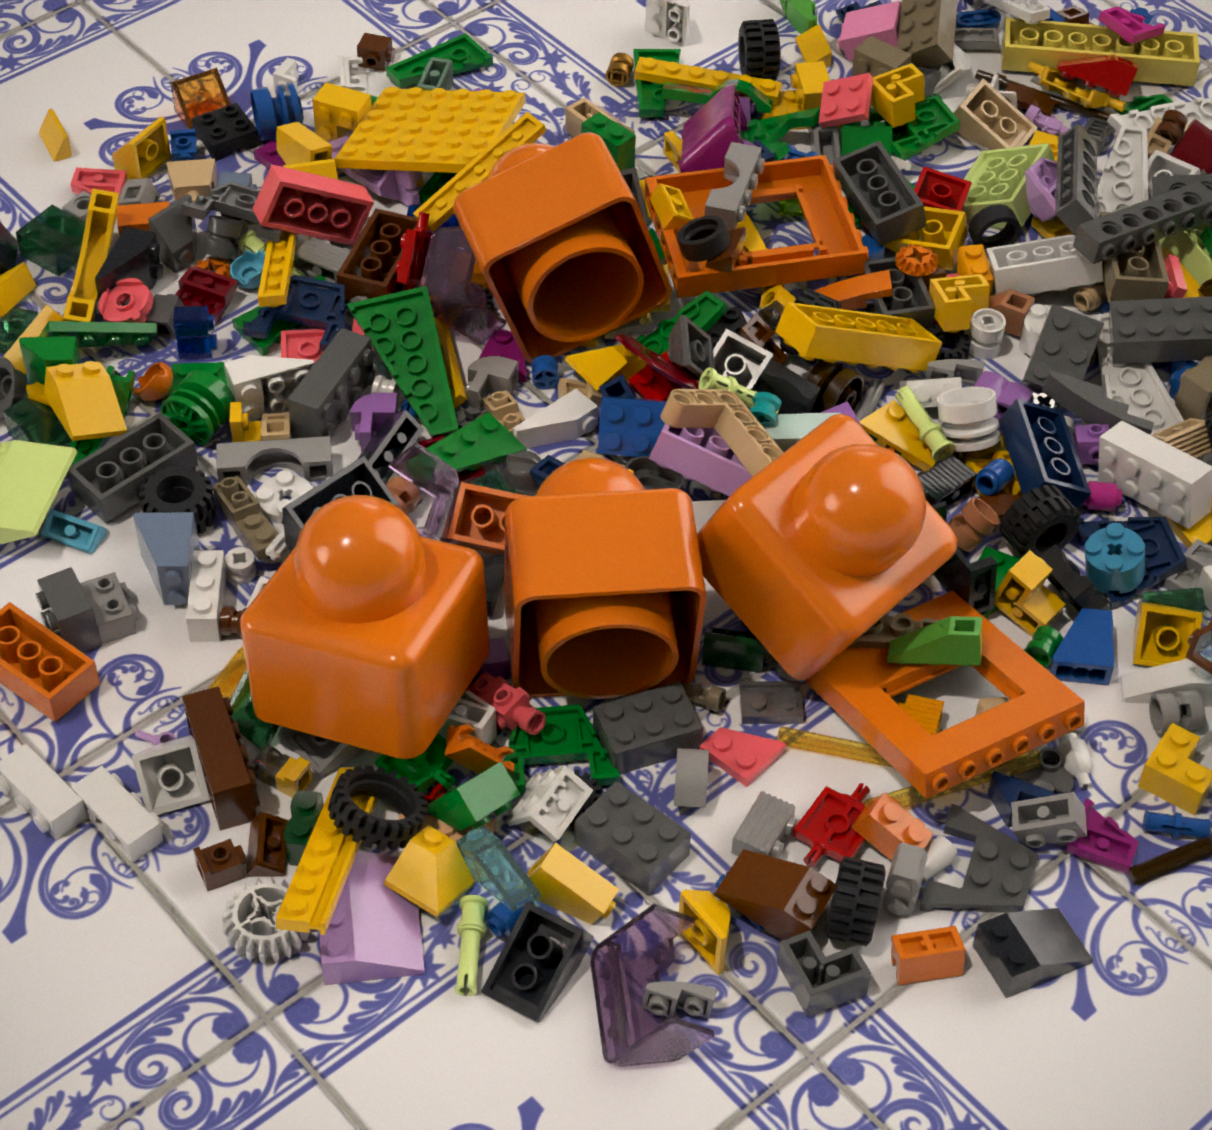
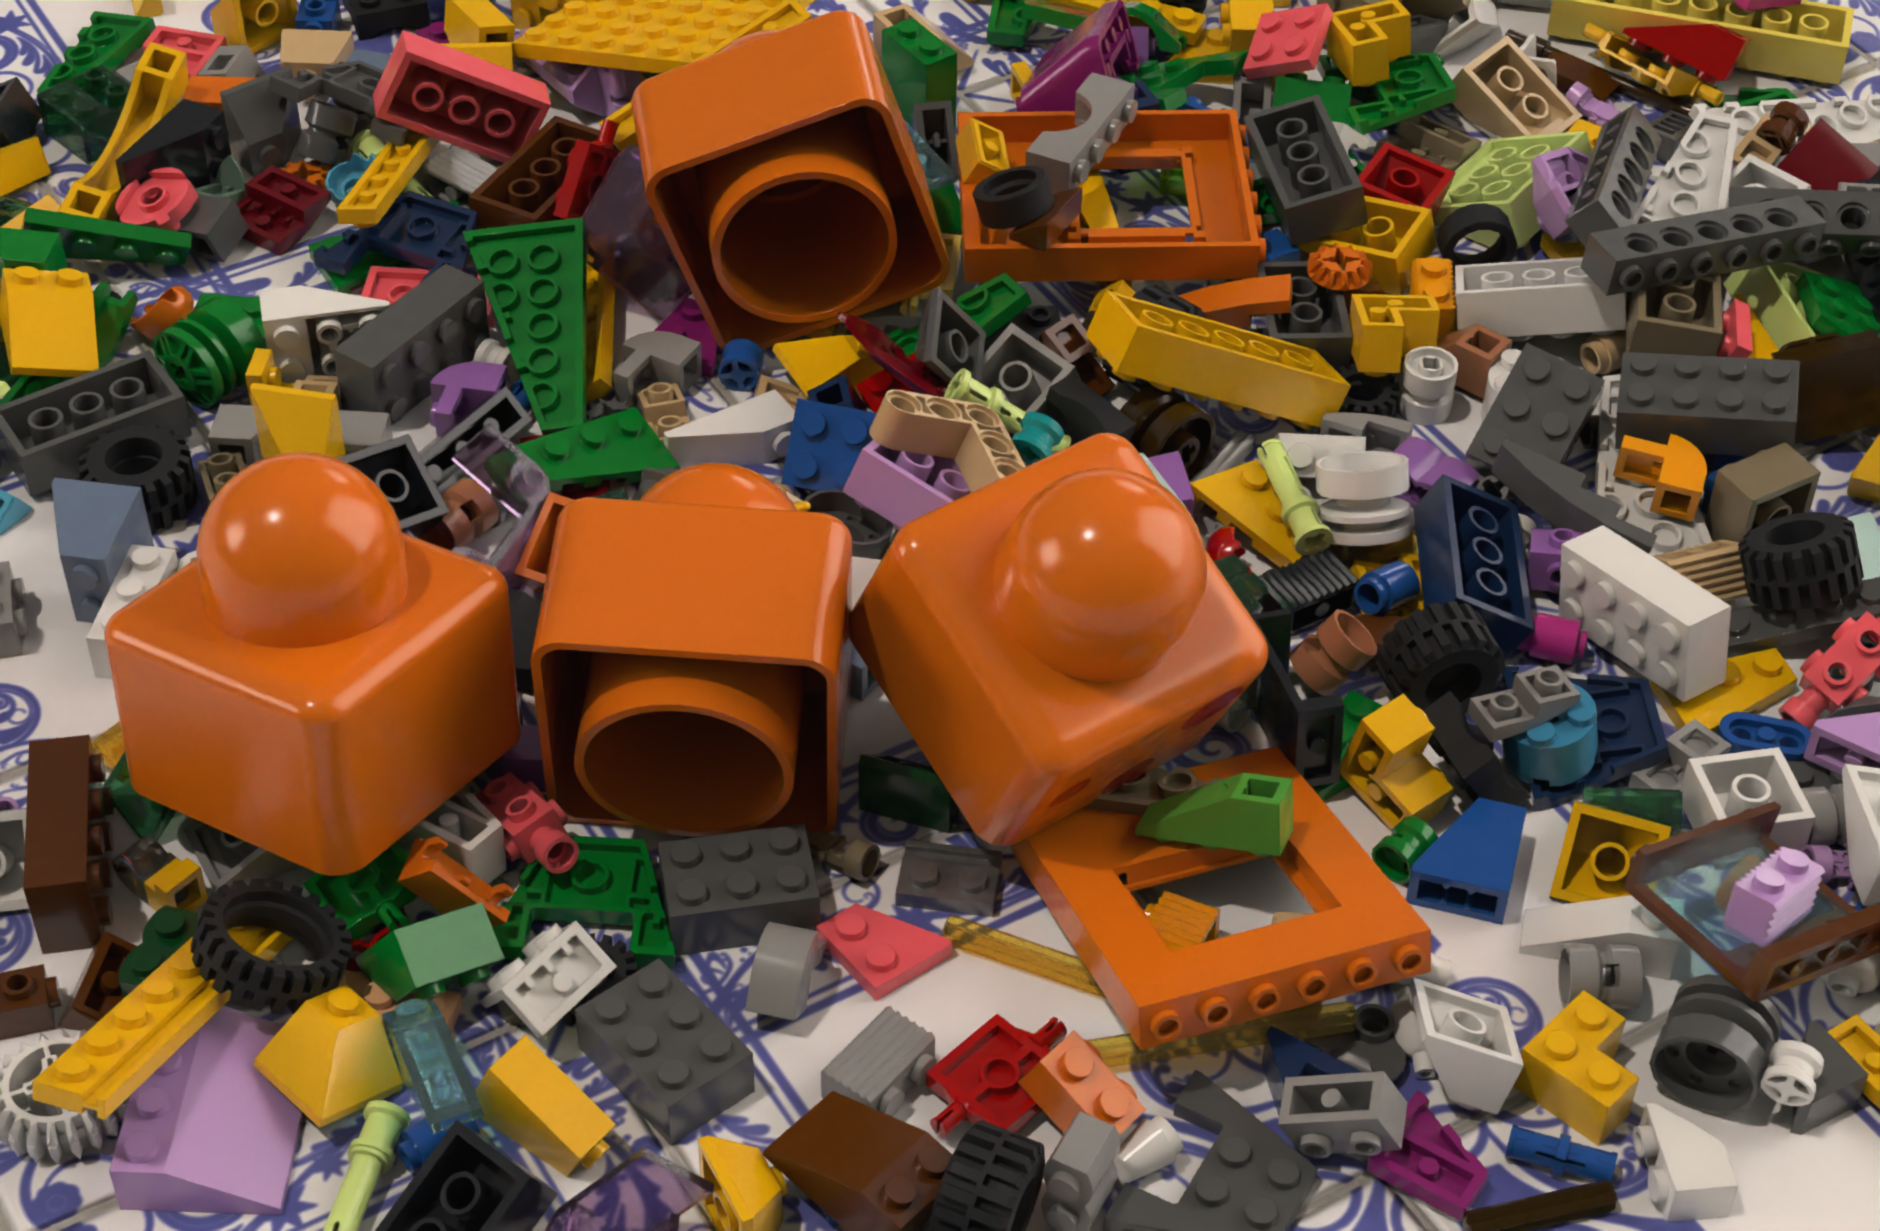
camera: 10 degrees right, 5 degrees down
clear blue brick [173,306,218,359] -> none
none -> green wing [37,11,156,108]
none -> sand green plate [192,155,247,207]
none -> yellow slope [250,383,346,458]
none -> dark tan slope [1373,114,1482,171]
none -> white slope [1409,977,1524,1115]
none -> light grey slope [1467,665,1581,743]
none -> light orange brick [1613,433,1707,522]

